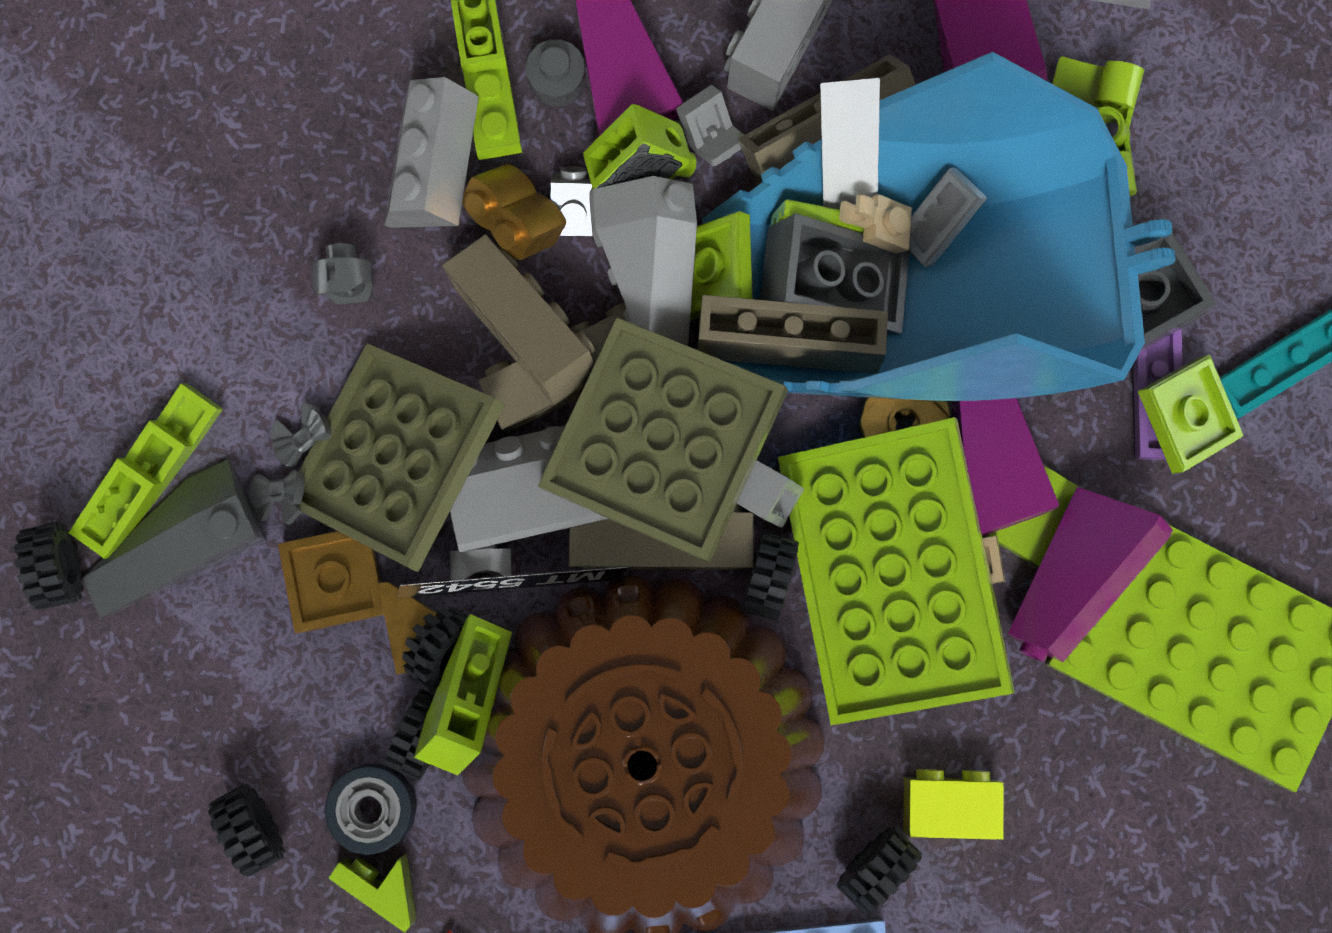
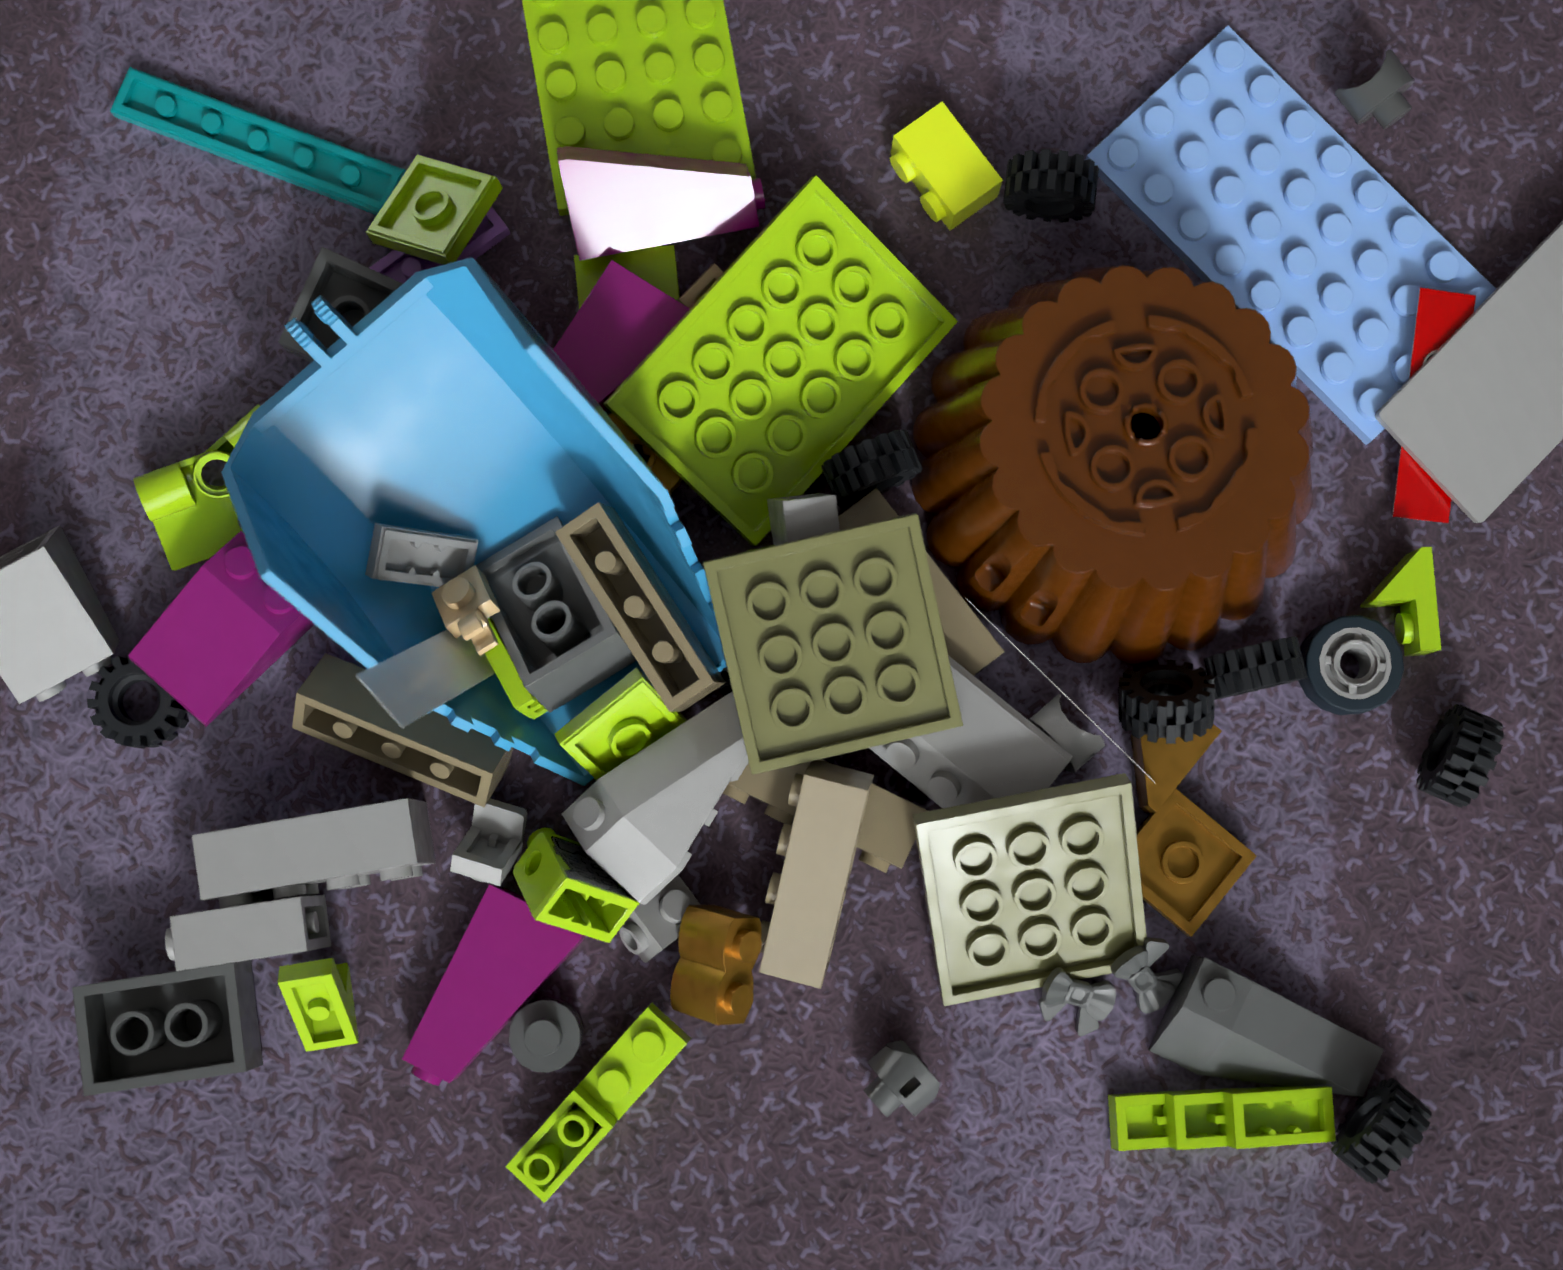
camera: 125 degrees left, 0 degrees up
light grey slope [384,77,479,228] -> none
lime slope [414,614,512,775] -> none

